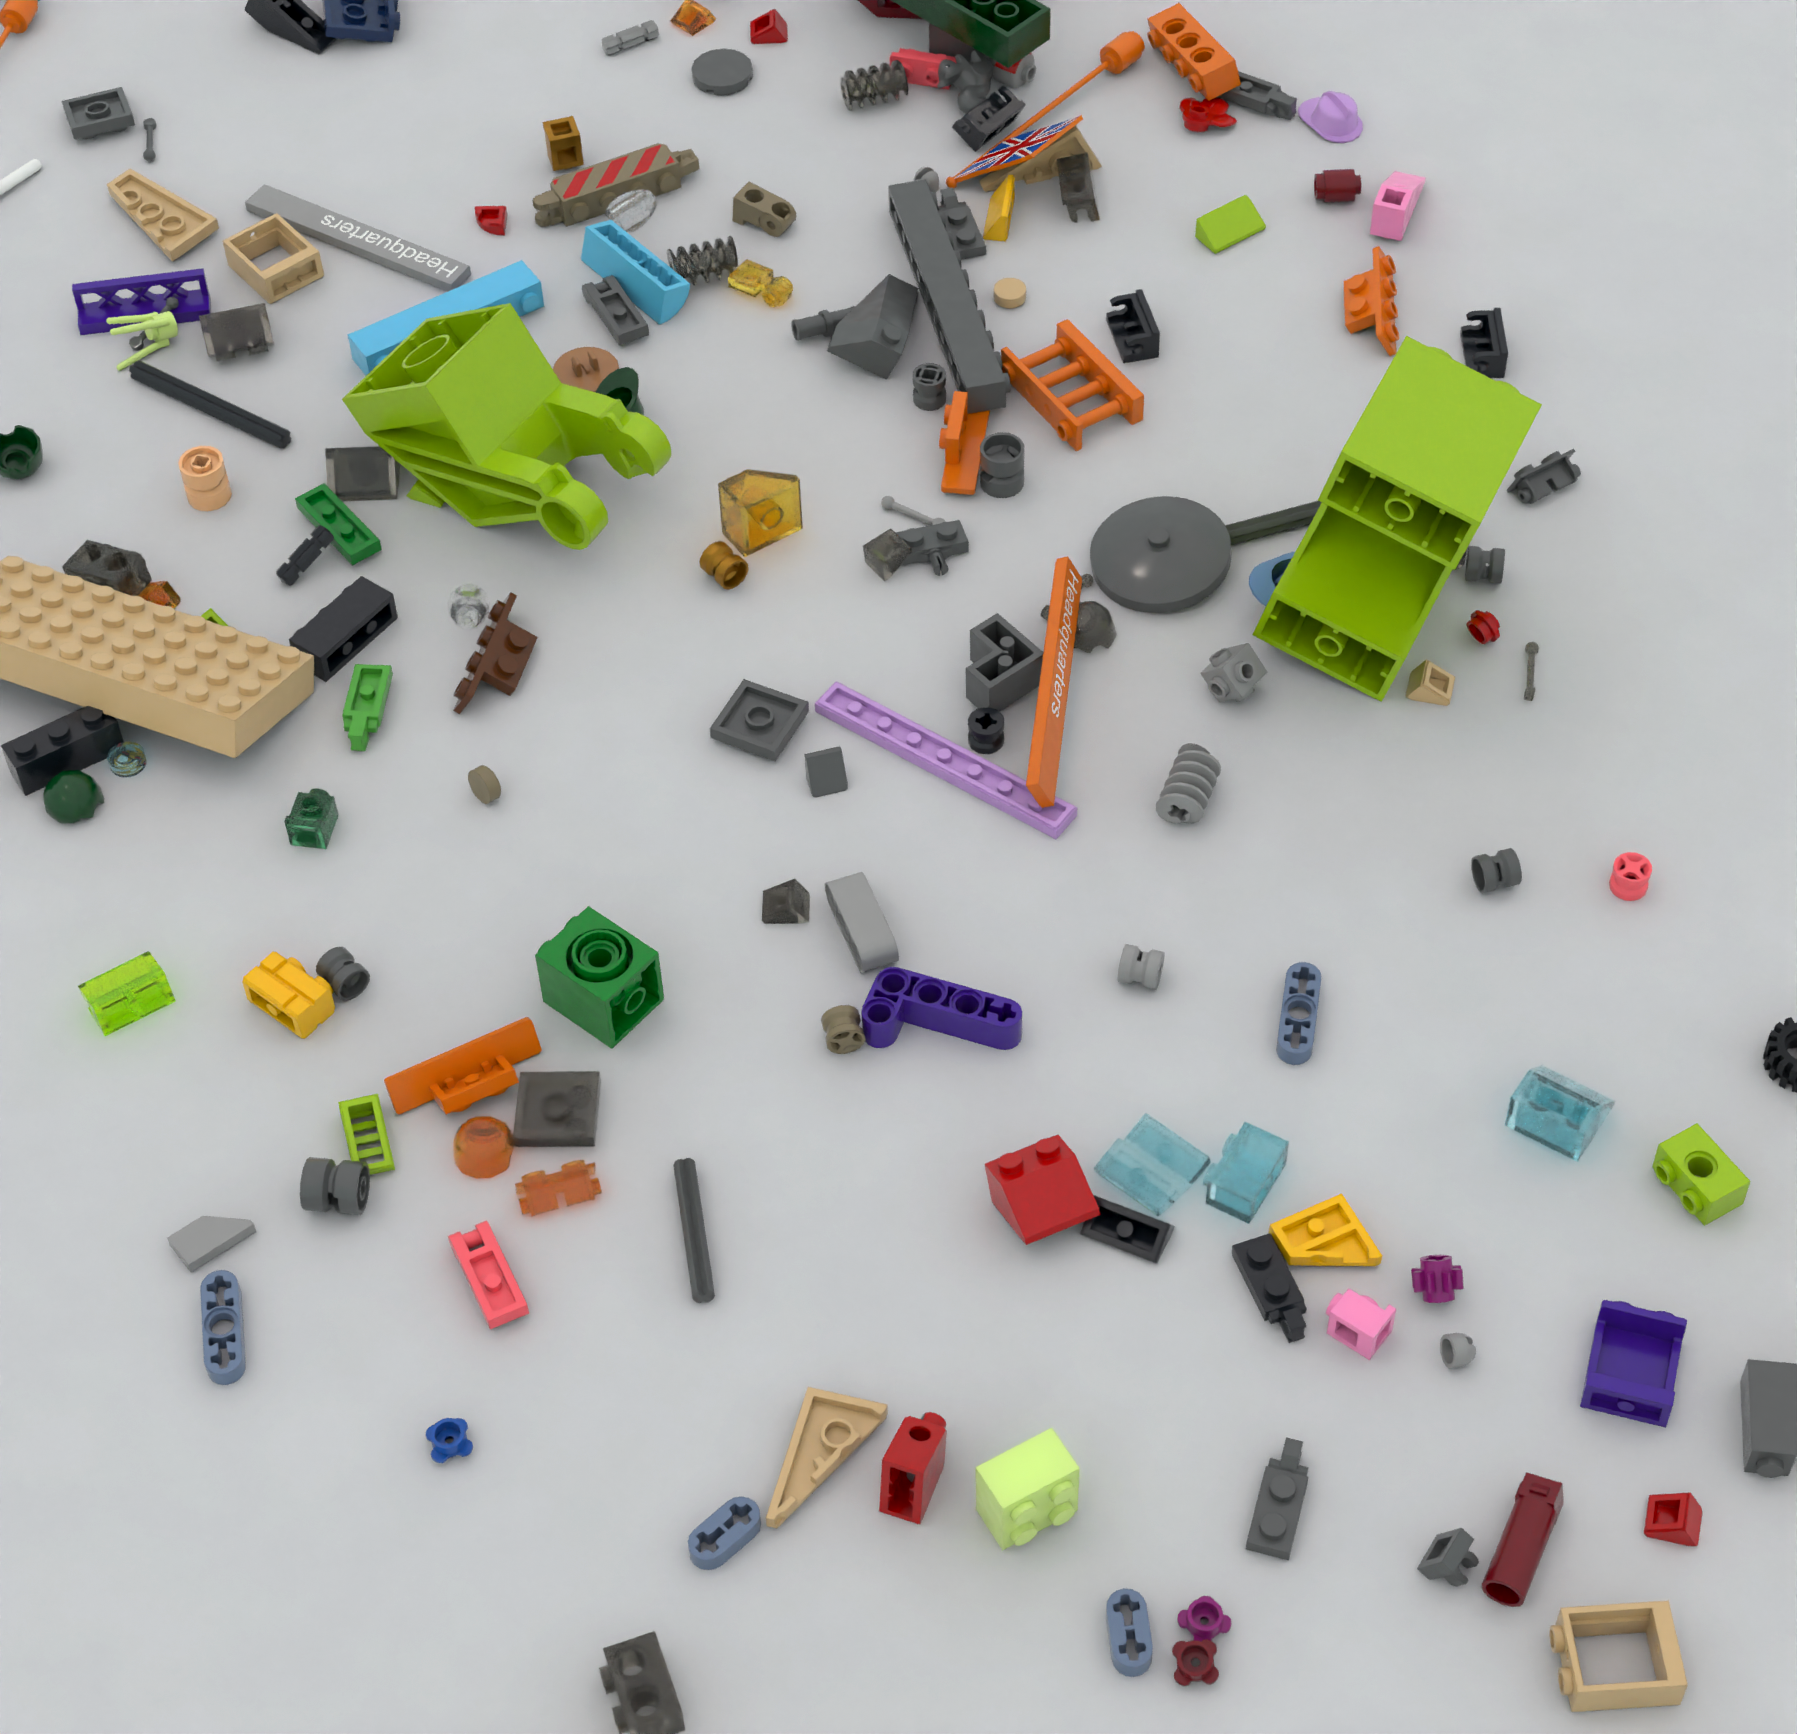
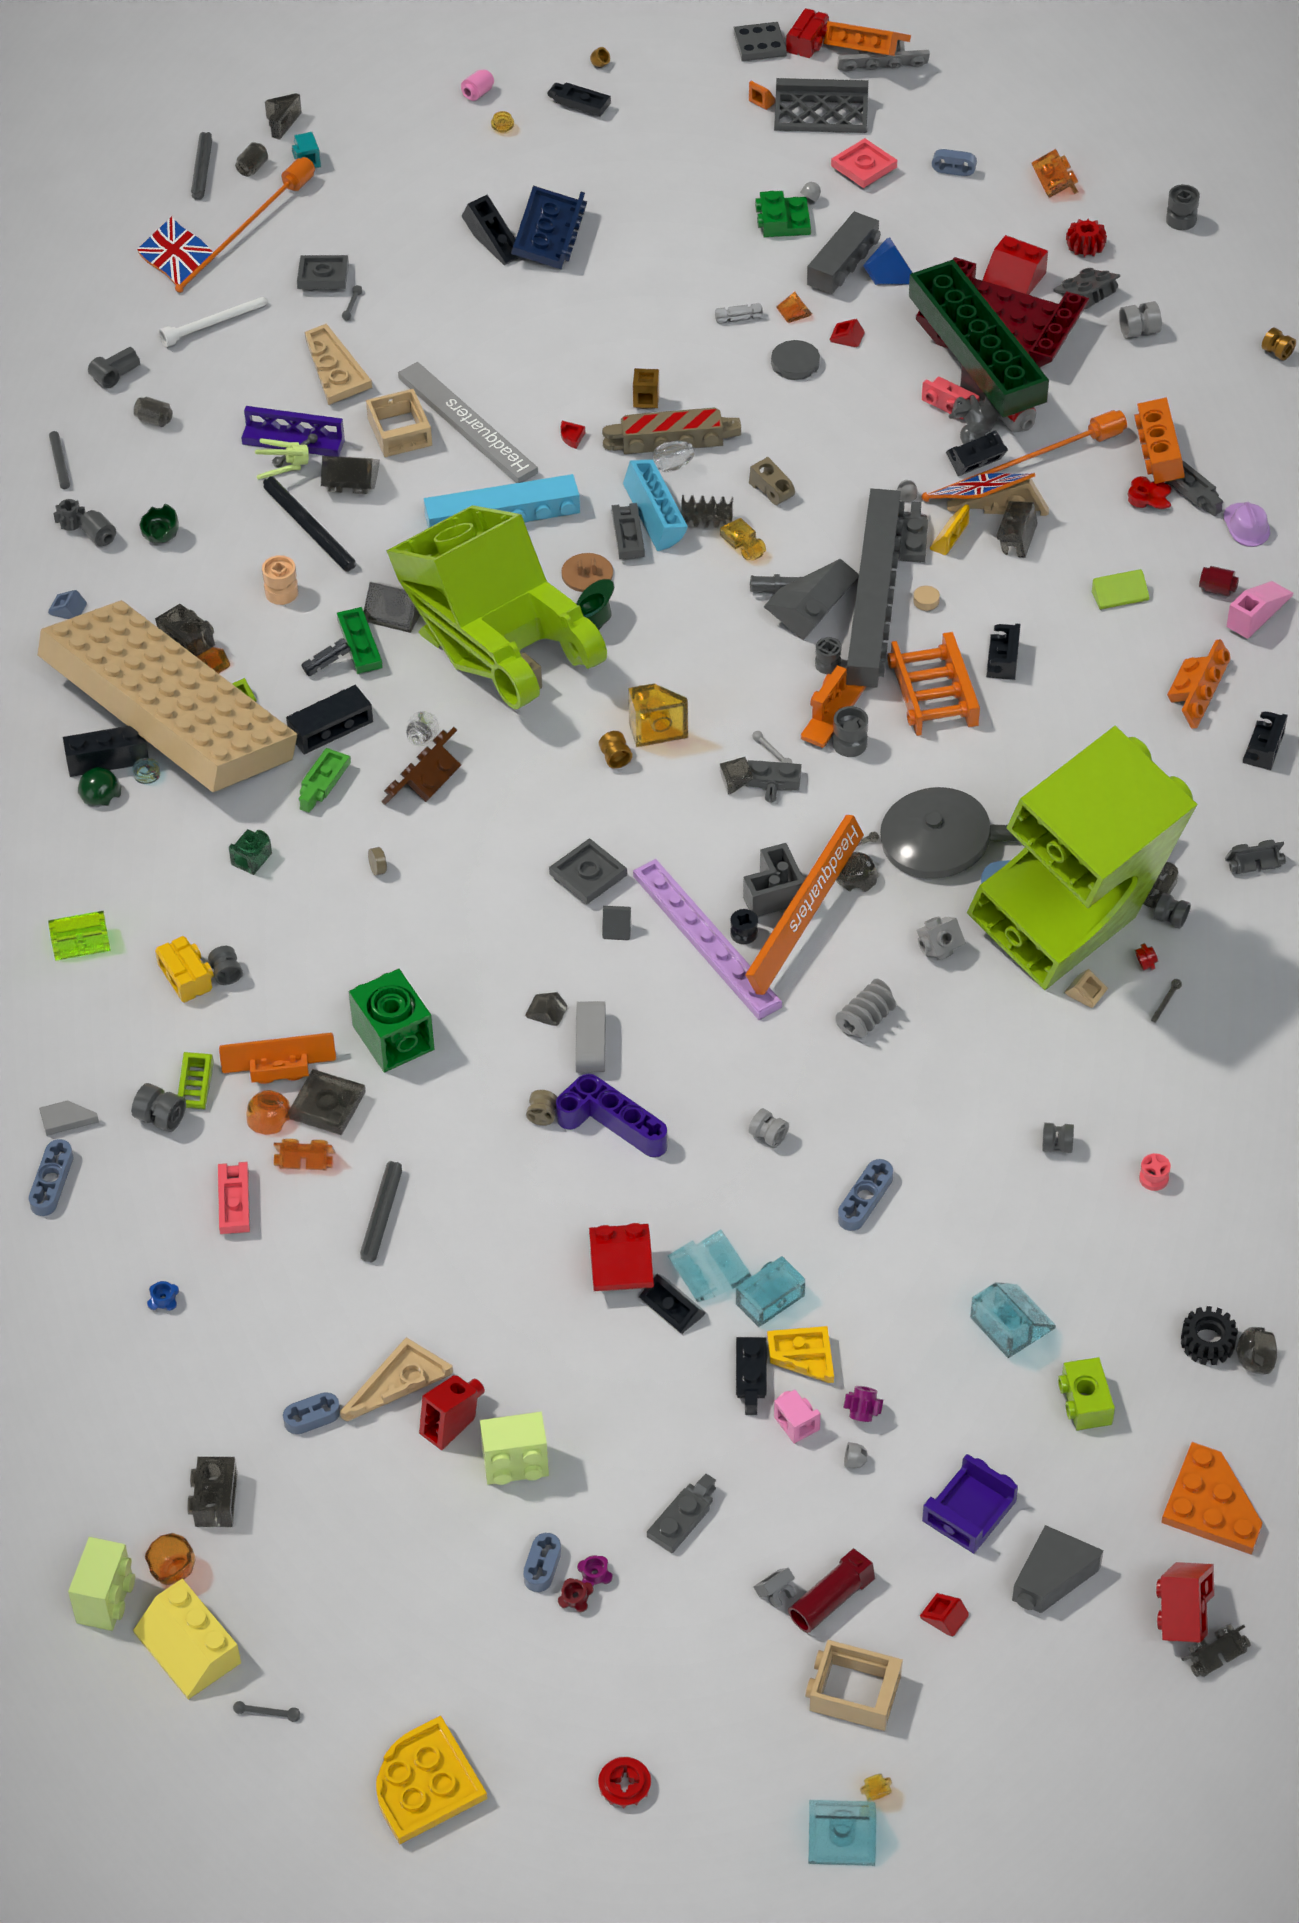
camera: 20 degrees right, 0 degrees up
clear smoke piece [840,60,908,111] -> none

